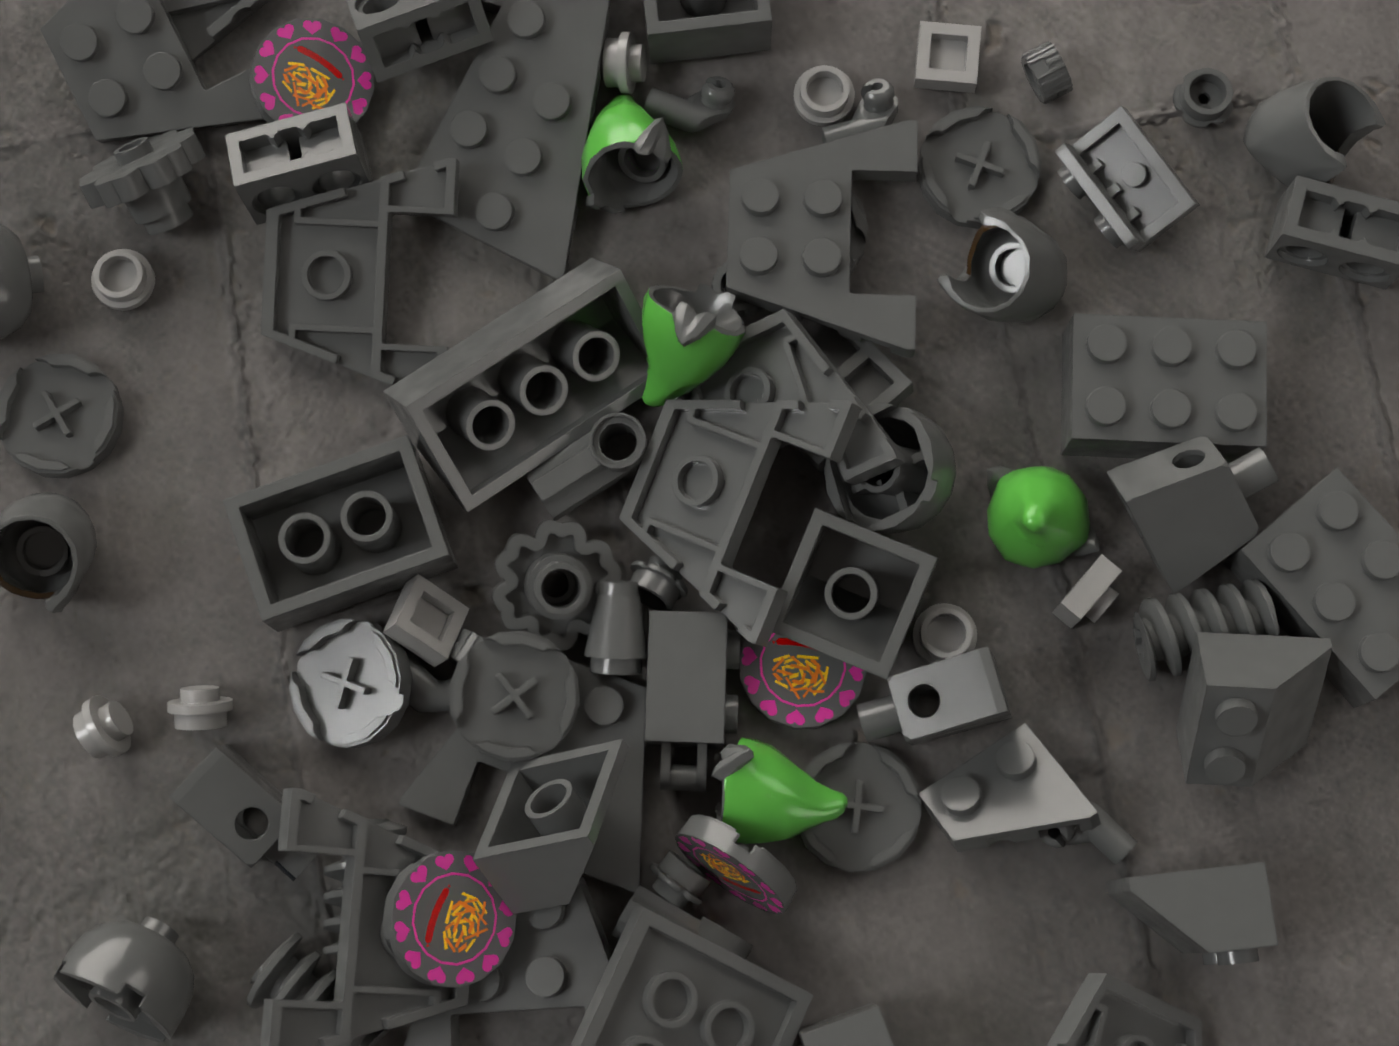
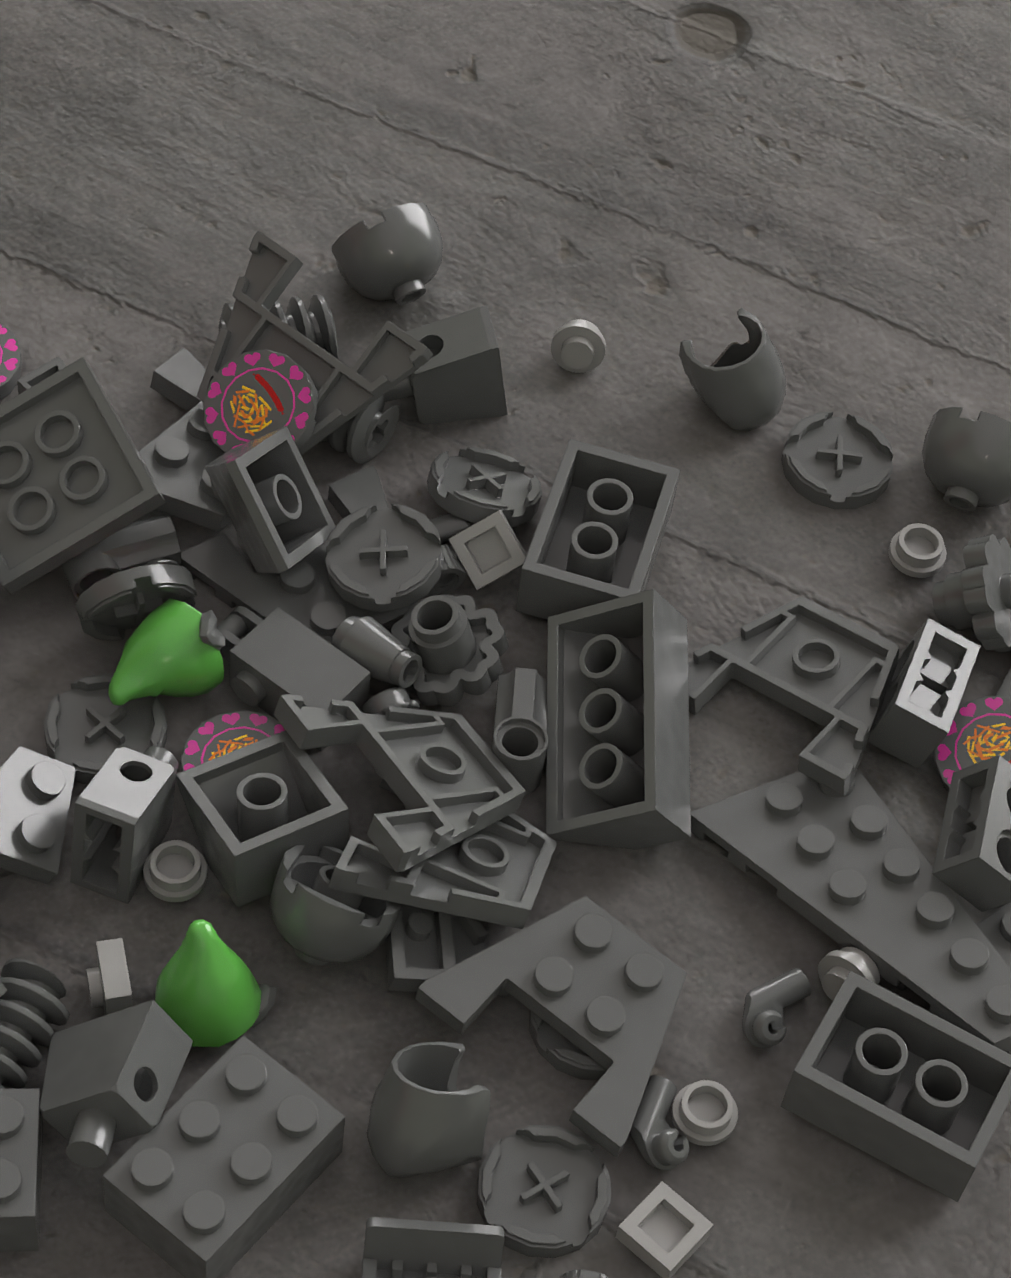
camera: 115 degrees right, 25 degrees down
light grey plate [167,685,233,730] -> none
dark grey hat [581,94,683,214] -> none
bright green hat [642,283,745,407] -> none

